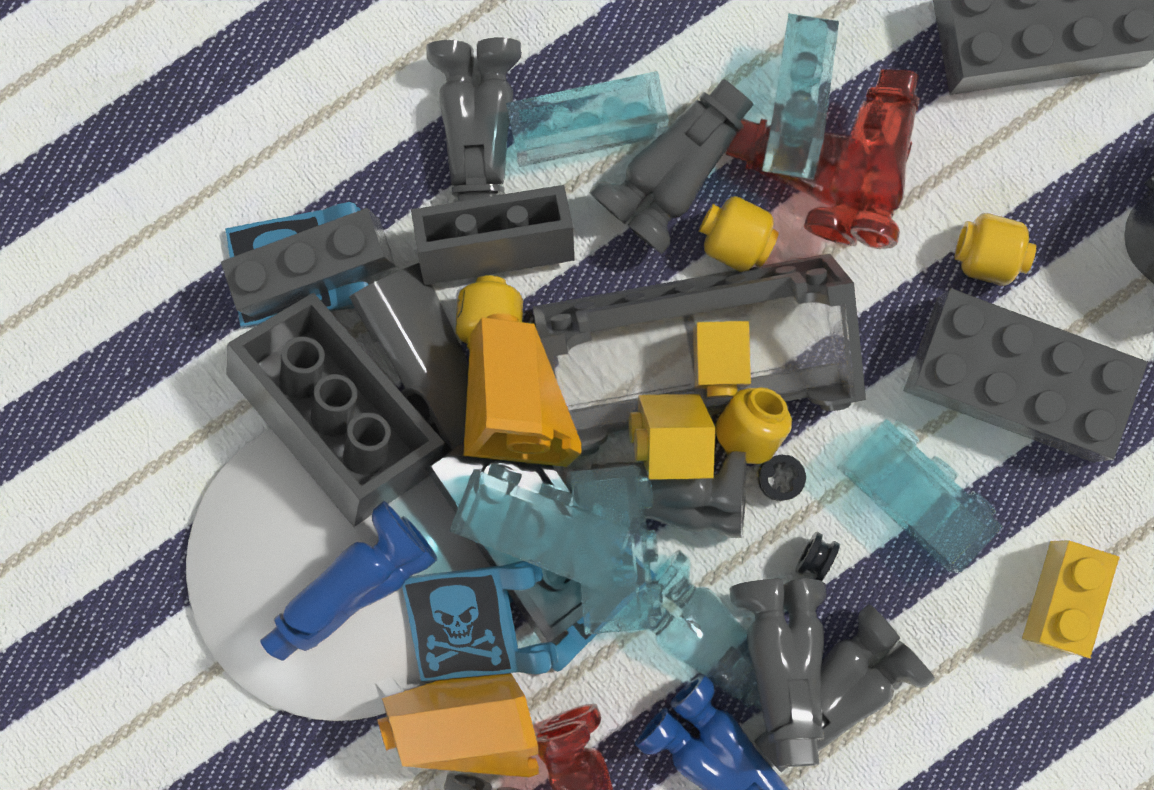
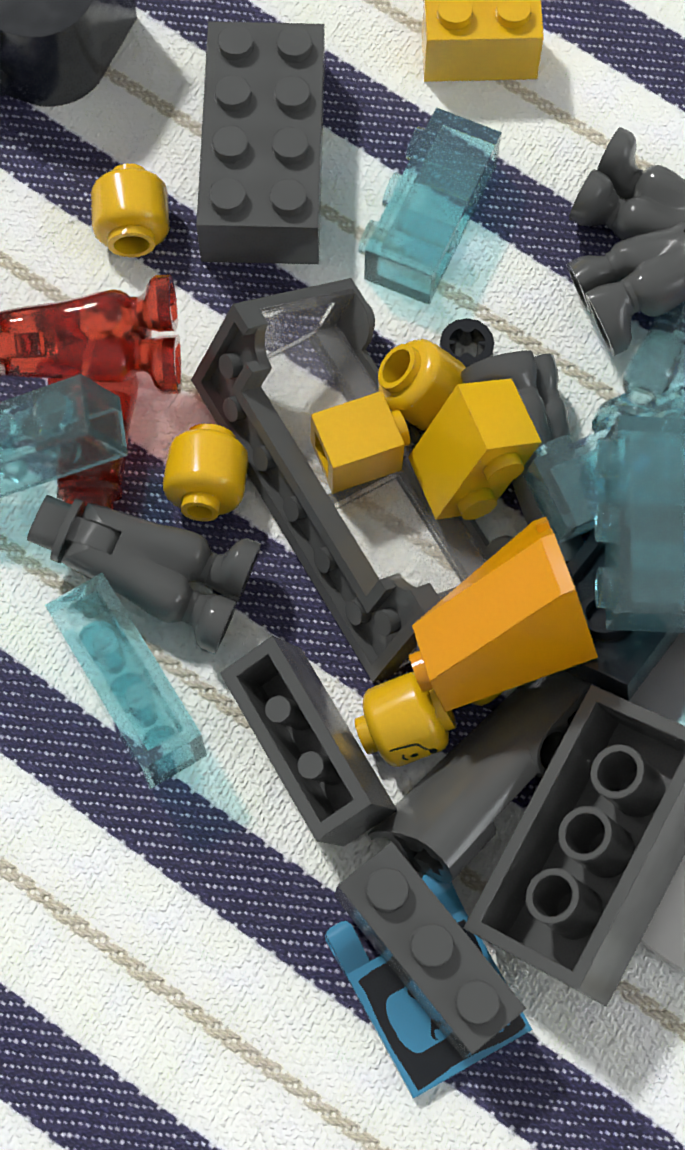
camera: 110 degrees left, 15 degrees down
dark grey piece [426,37,522,202] -> none
black bush [795,532,840,581] -> none

